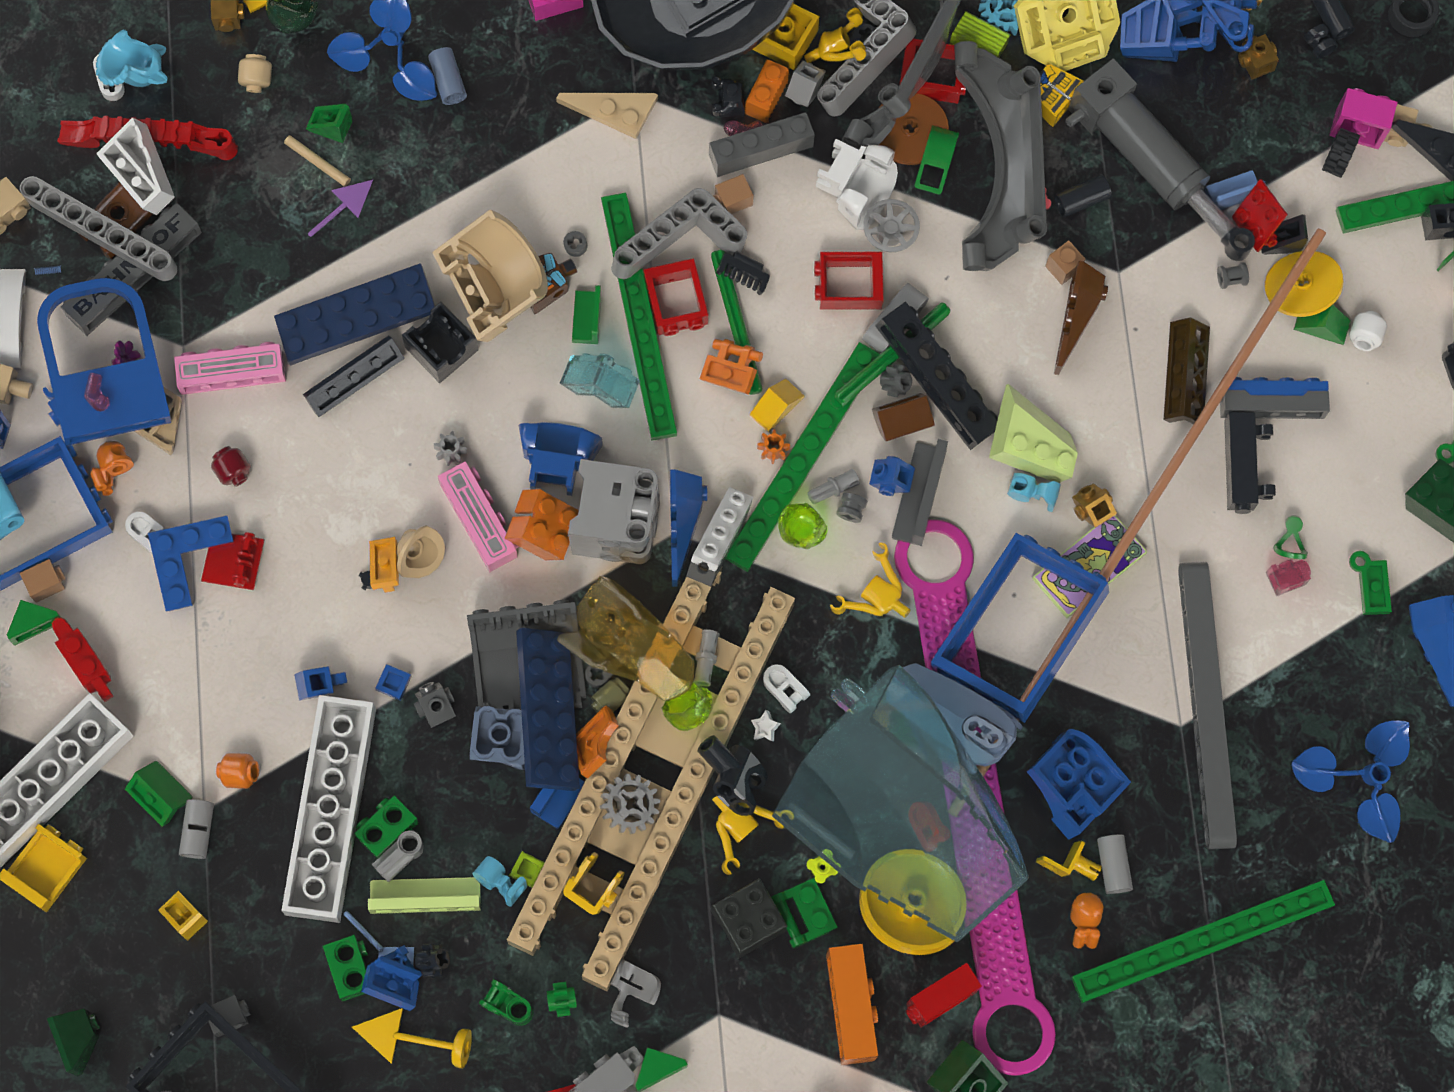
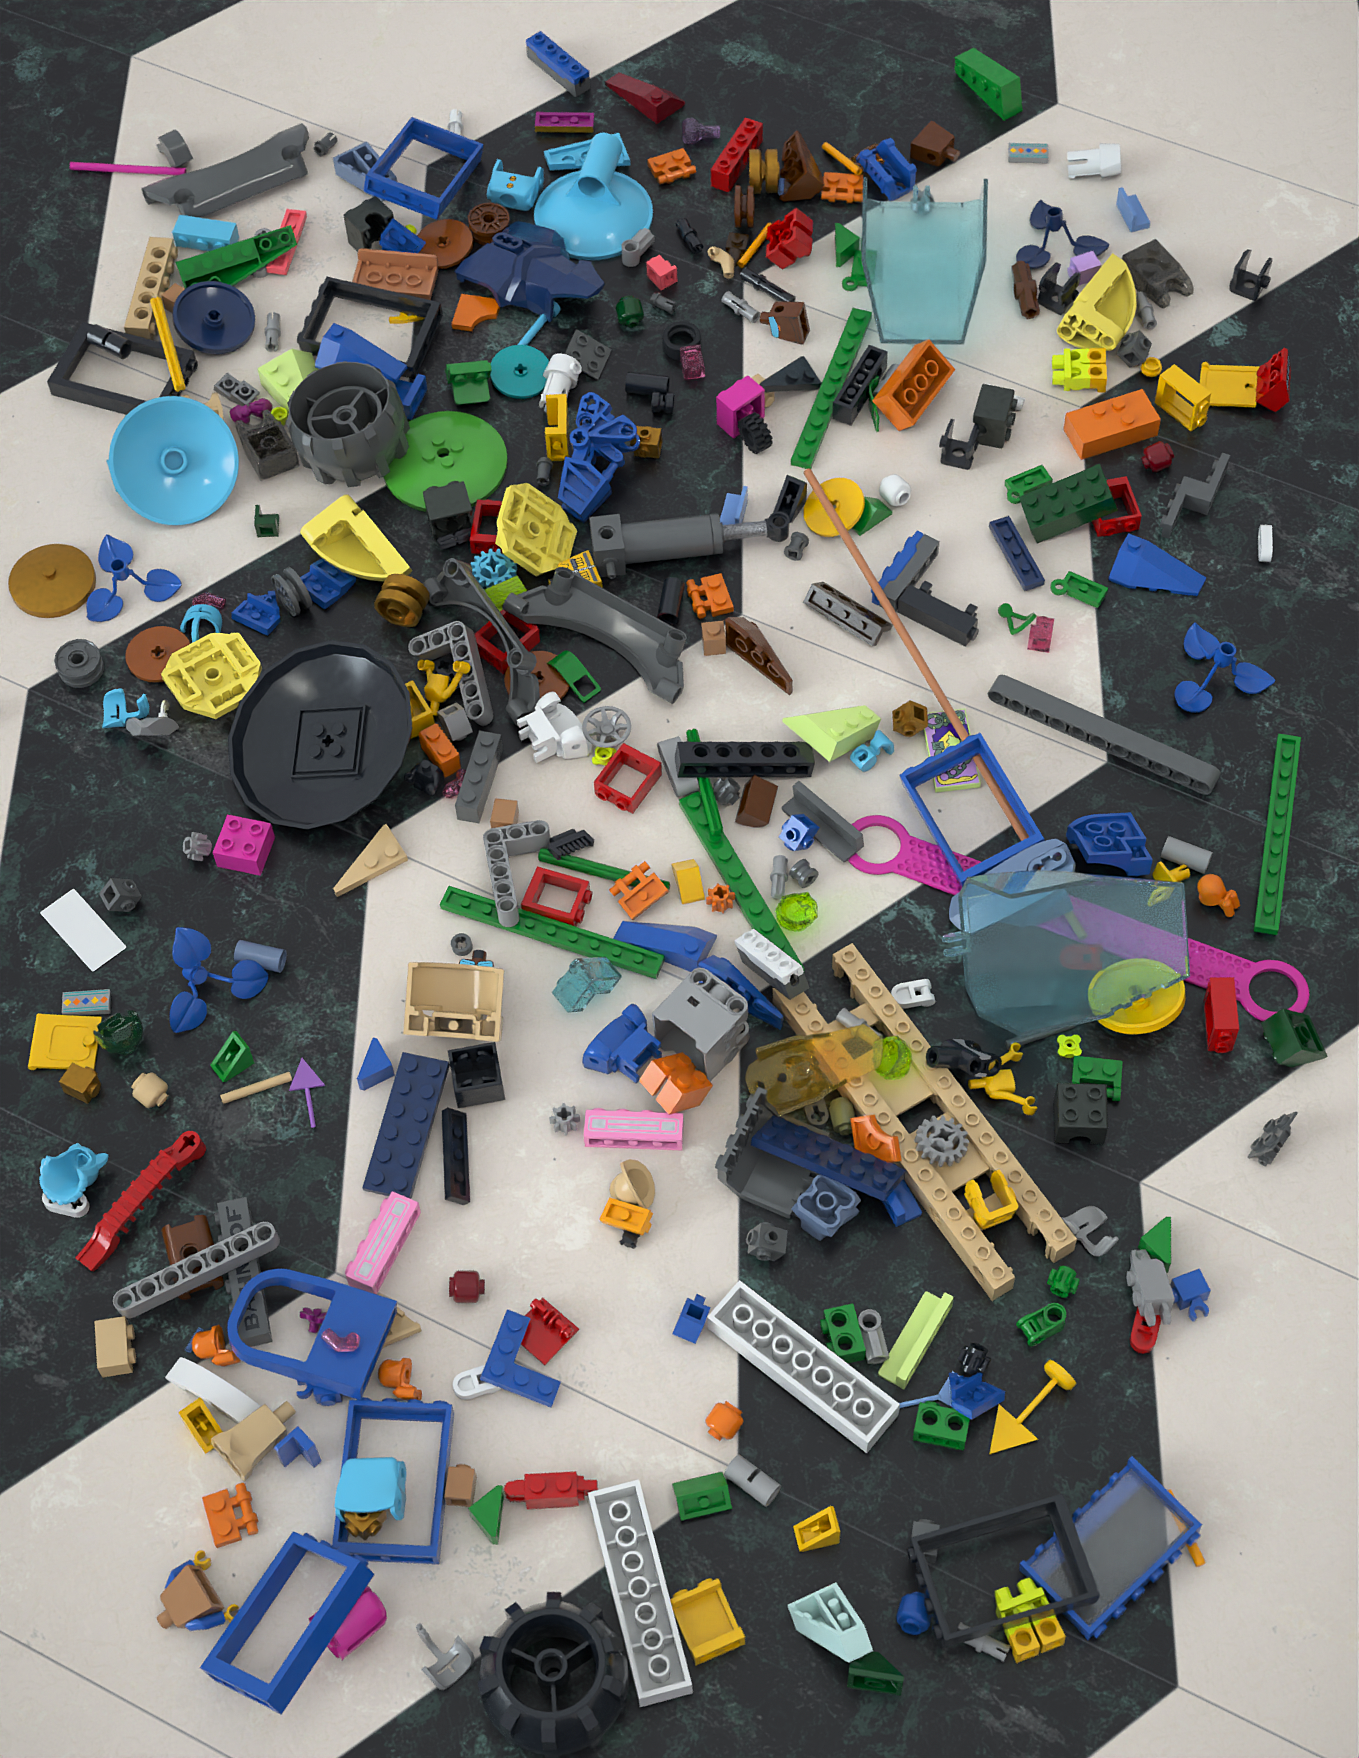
camera: 50 degrees left, 15 degrees down
white wedge [96,118,175,215] -> none
blue plate [375,664,412,701] -> none
medium azure leg [473,856,527,907] -> none
lime tile [509,851,544,888] -> none
green panel [572,285,601,344] -> none
white piece [751,710,781,741] -> none
orange brick [826,944,878,1065] -> none
yellow piece [830,542,911,618] -> none
red hinge [1232,179,1288,252] -> none
none -> orange piece [192,1325,241,1366]
none -> blue slope [357,1037,395,1091]
none -> neon yellow plate [592,746,617,766]
none -> blue wedge [613,921,717,972]
none -> clear pink brick [680,345,705,380]
none -> orange plate [686,573,734,619]
none -> light aqua wedge [788,1583,873,1662]
none -> blue head [896,1592,933,1635]
none -> dark blue plate [989,516,1045,592]

